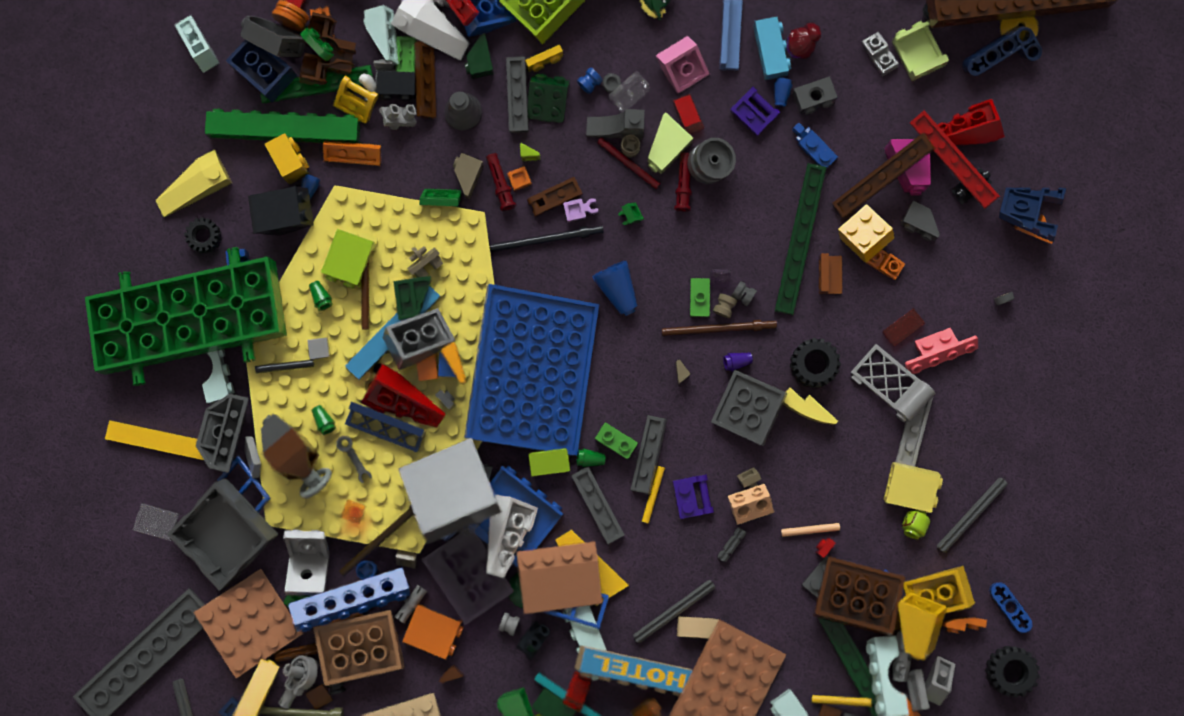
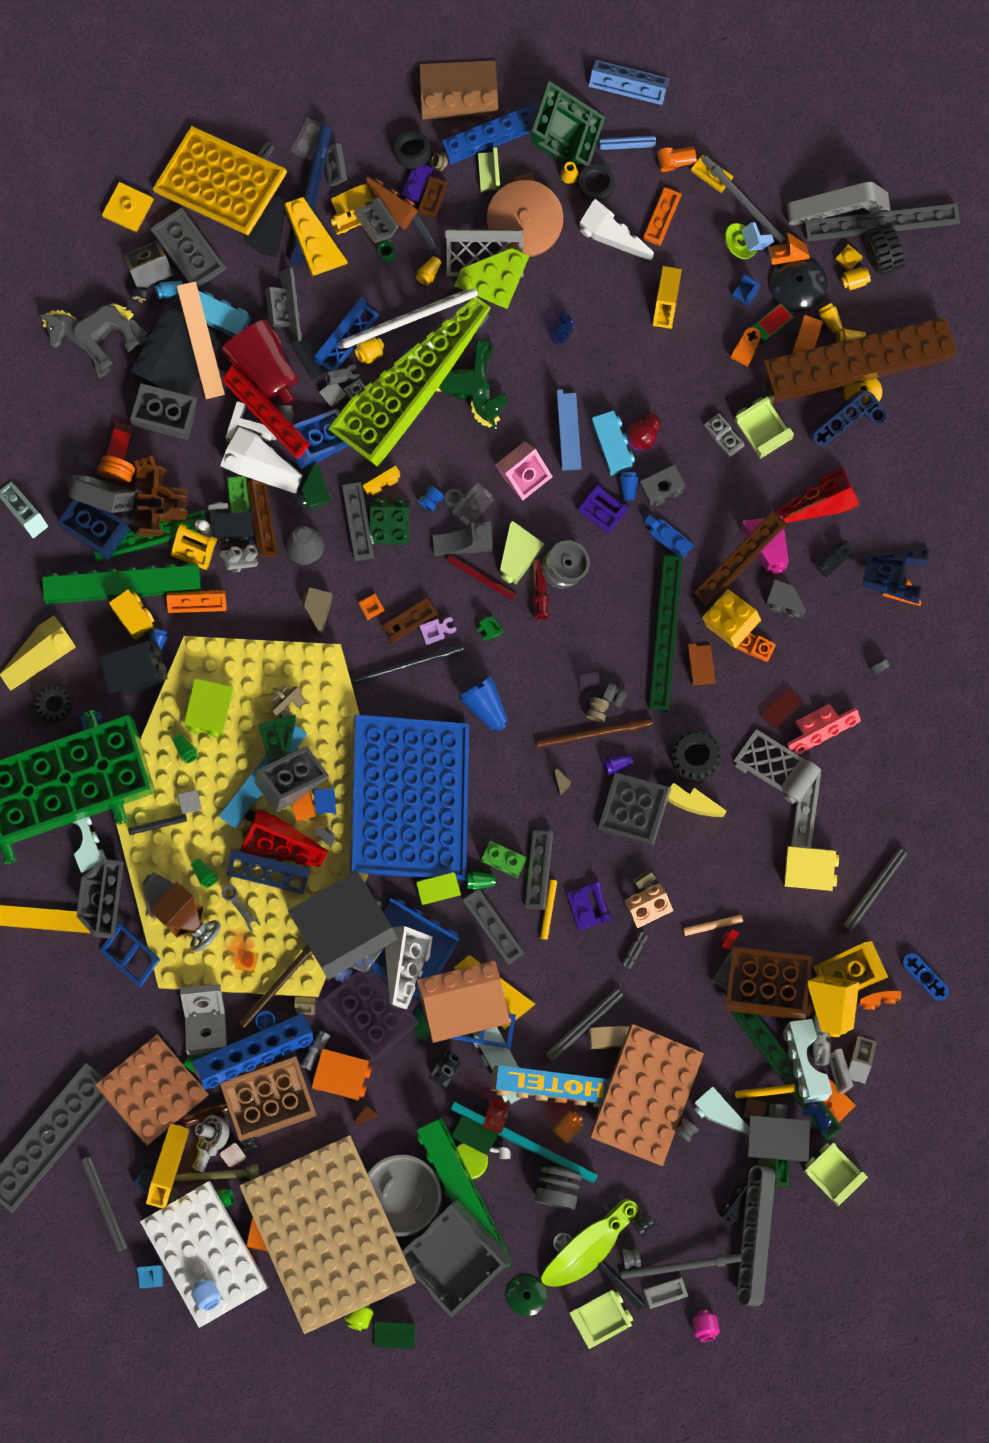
camera: 10 degrees left, 5 degrees down
clear plate [133,503,180,541] -> none
dark grey tile [167,478,278,591] -> none
light grey tile [244,436,261,478] -> none
green plate [300,28,334,61] -> none
reddish brown bar [361,260,369,330] -> none
light aqua slope [364,5,399,65] -> none
green tile [419,189,462,206] -> none
light orange slope [441,342,466,385] -> none
dark red pin [486,153,517,211] -> none
light grey wheel [499,612,520,636] -> none
lime slope [520,143,540,161] -> none
dark tan wheel [621,135,640,157] -> none
red tile [673,94,704,135] -> none
bright green plate [690,278,710,317] -> none
lime head [902,509,930,539] -> none
red tile [910,110,1000,209] -> none
black tyre [985,646,1040,697] -> none

